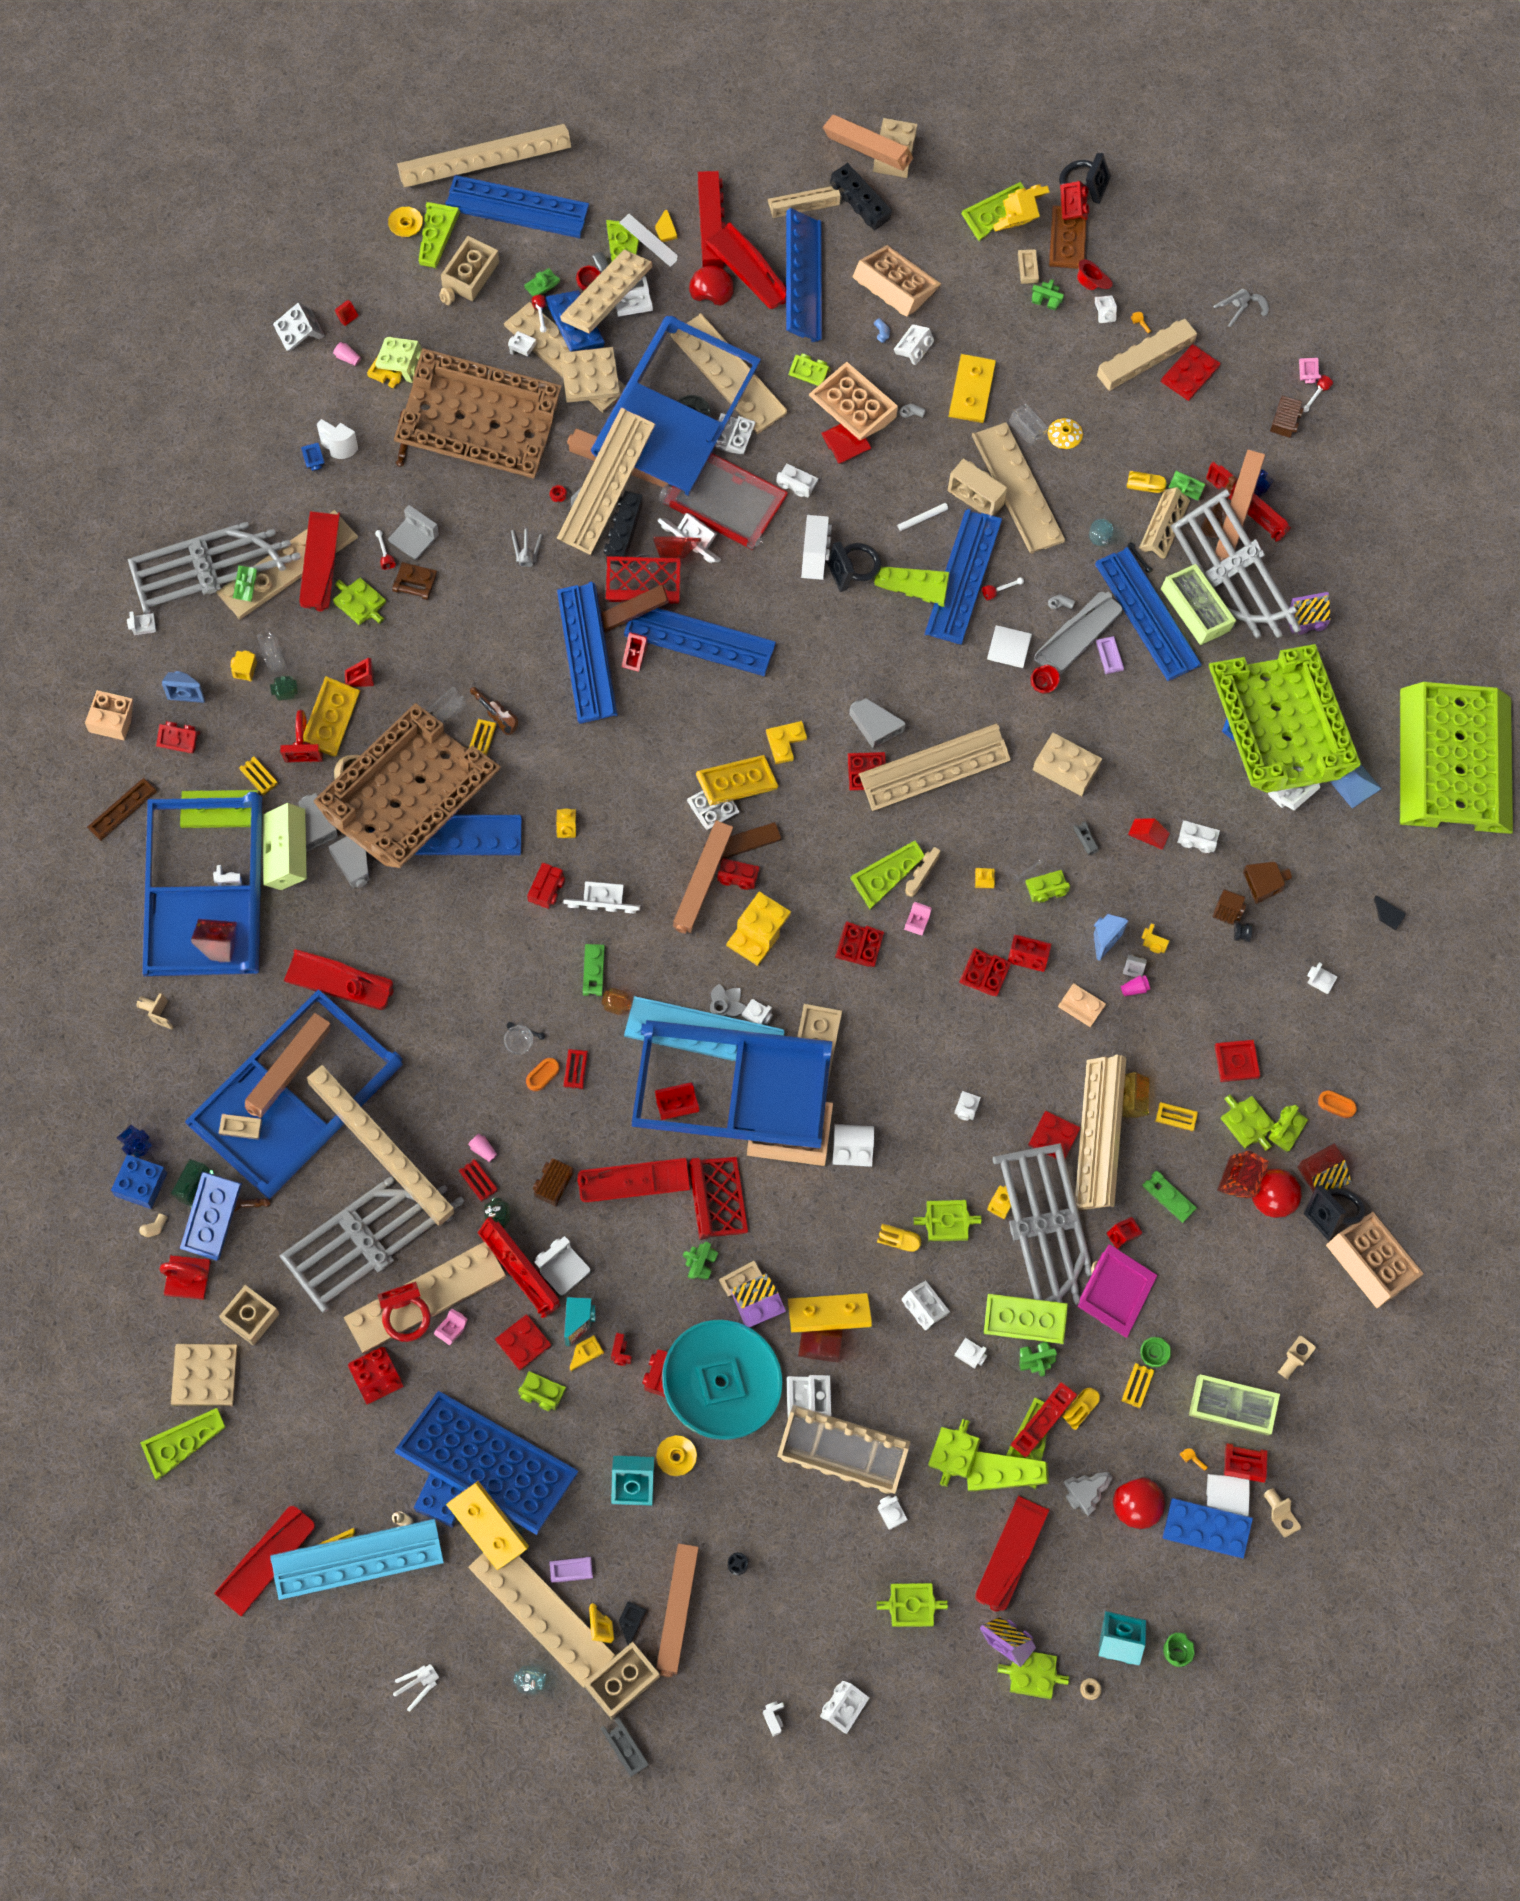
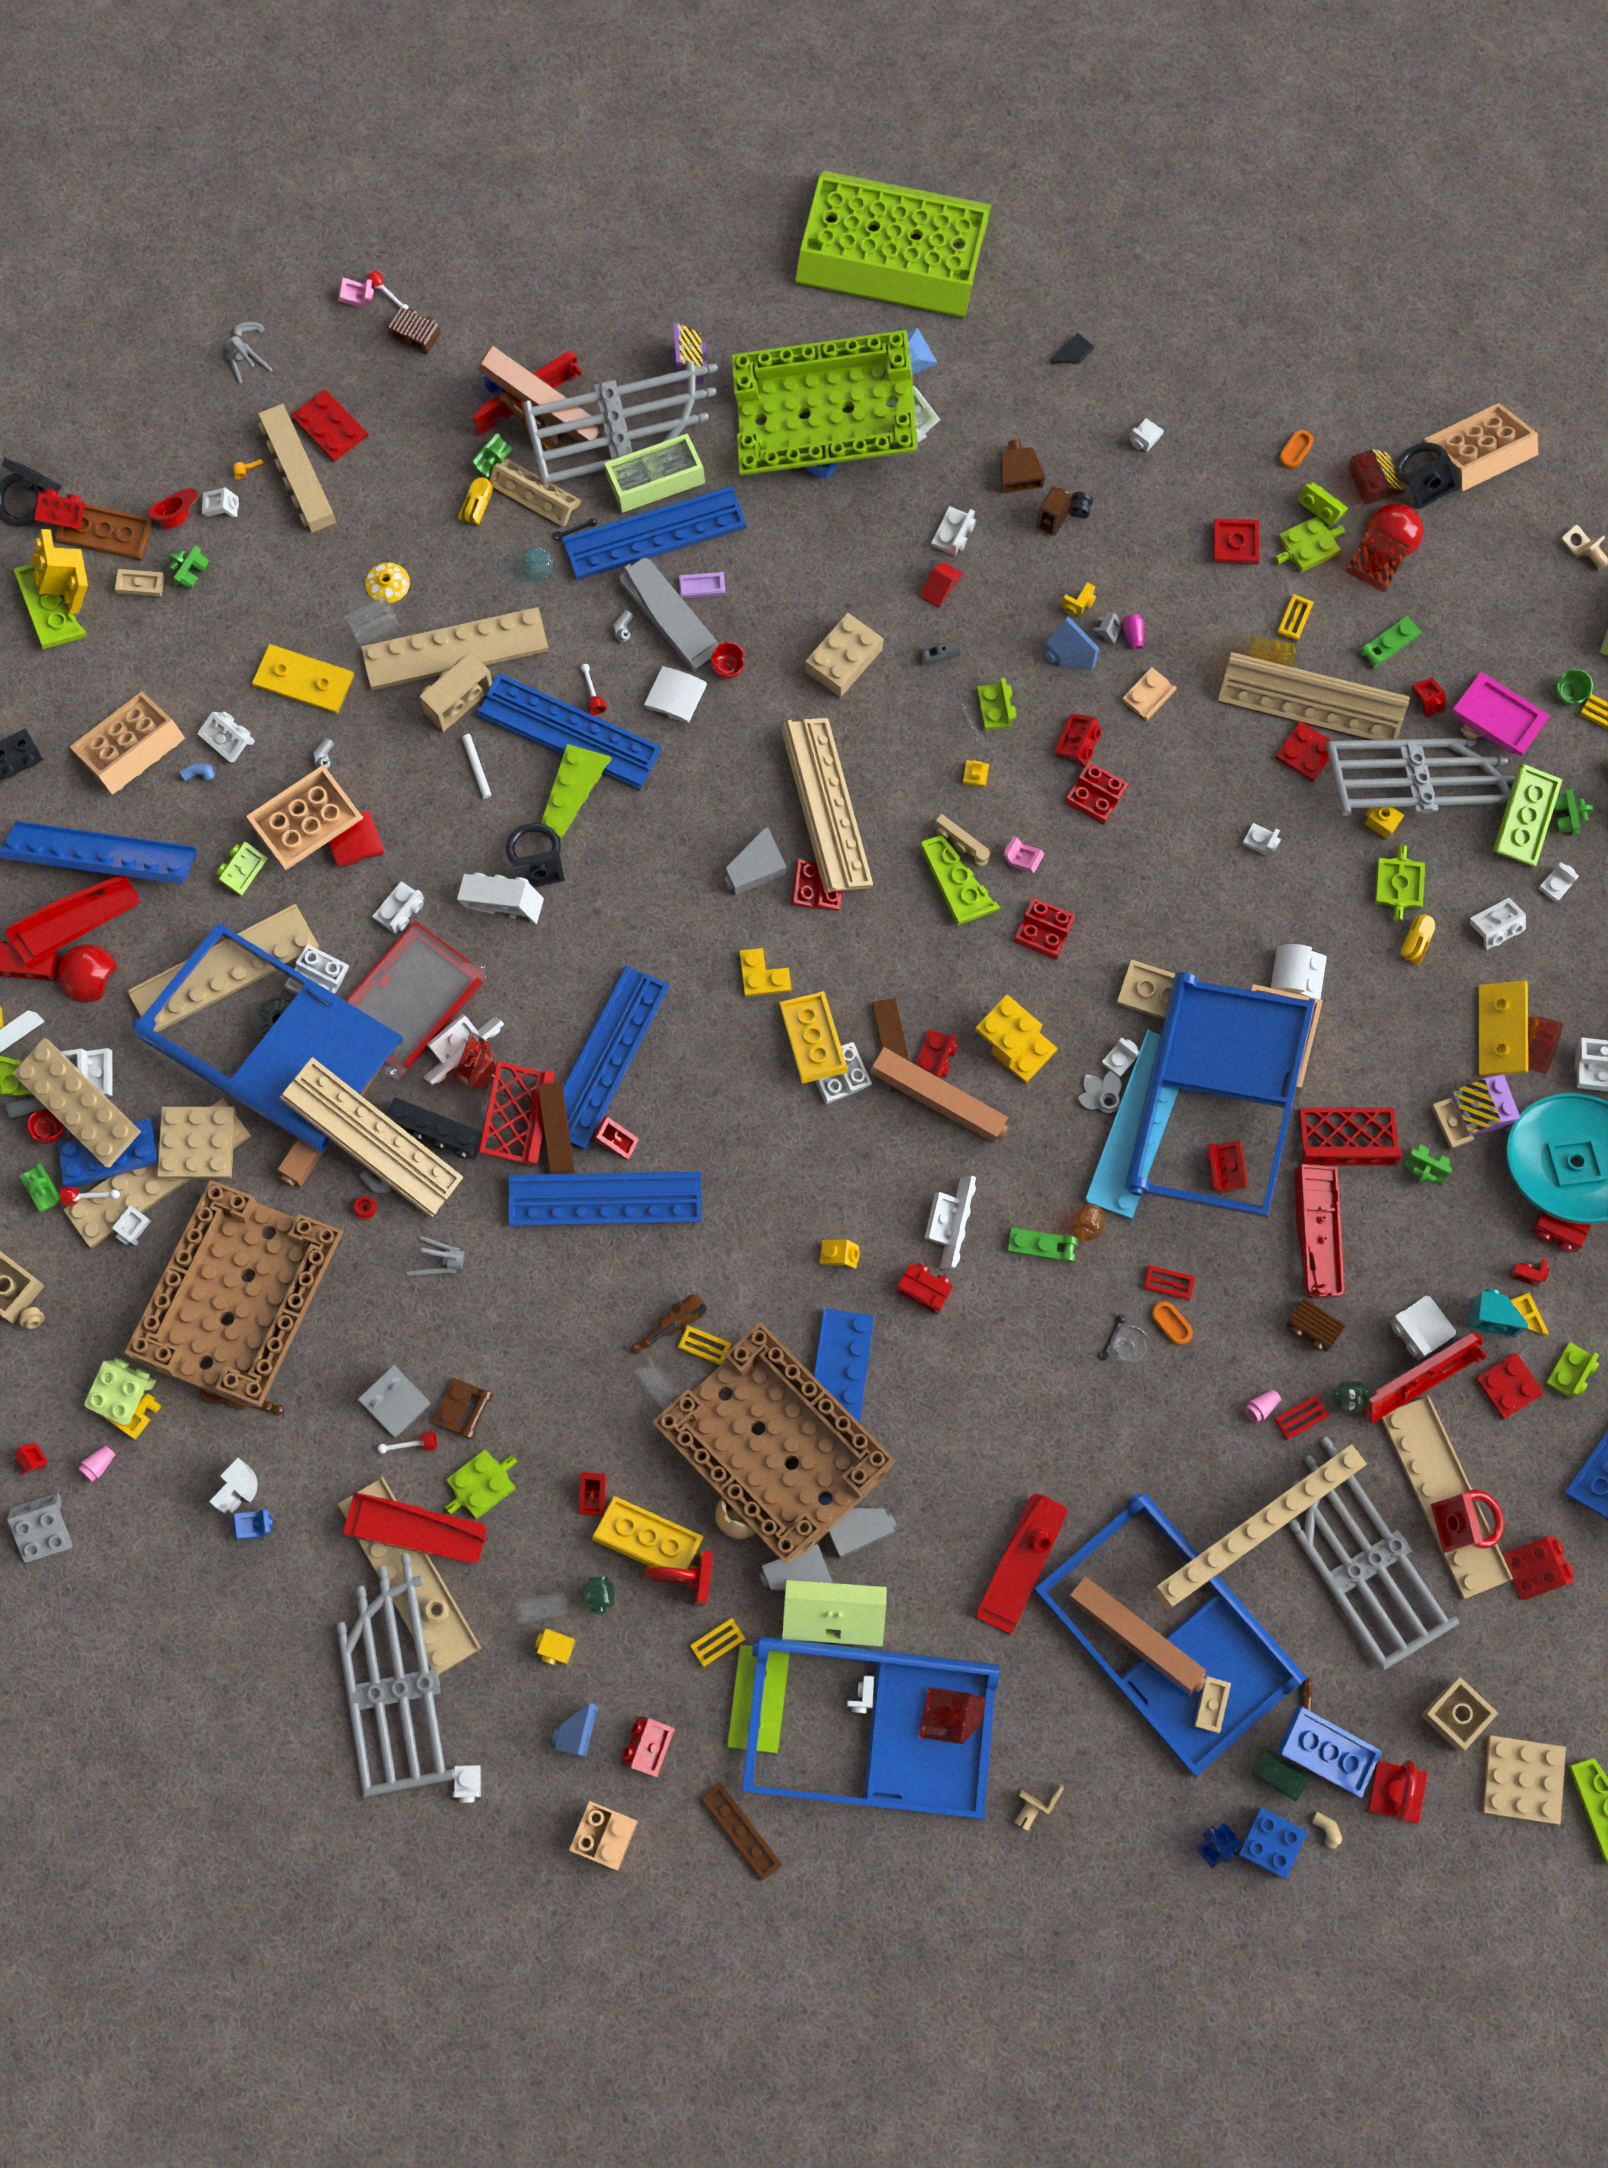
camera: 80 degrees left, 5 degrees up
bright green hips [233,565,258,602] -> none
bright pink bracket [434,1309,468,1345] -> none

